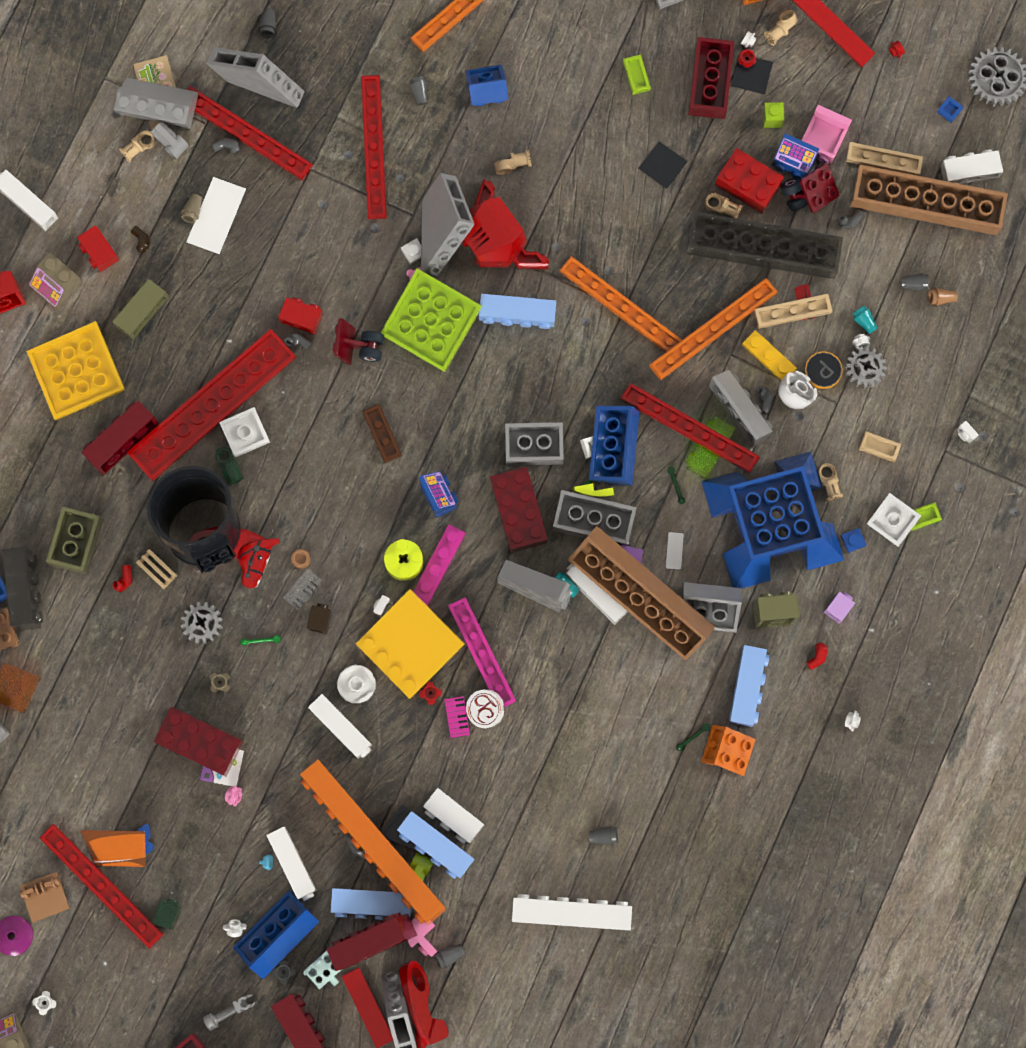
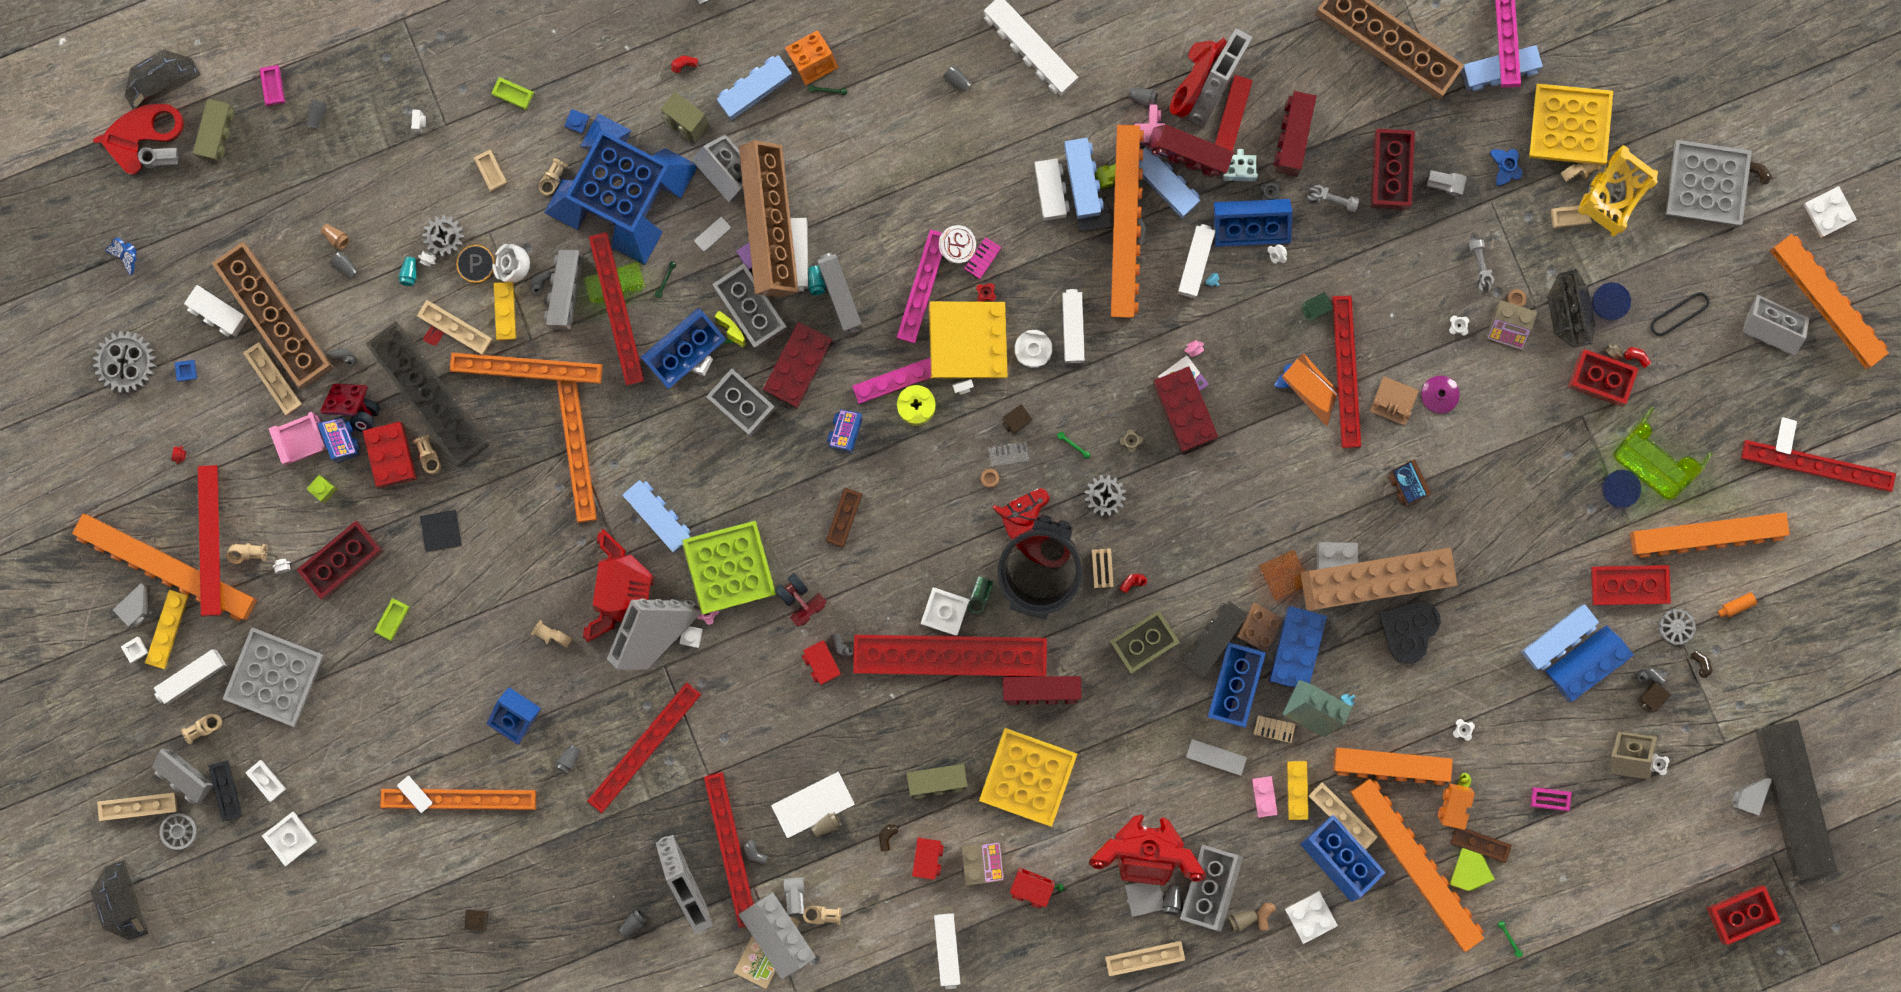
camera: 135 degrees left, 5 degrees up
black sticker [731,56,773,94] -> none
red plate [738,49,756,68] -> none
lavender brick [824,592,855,624] -> none
white plate [867,493,921,547] -> none

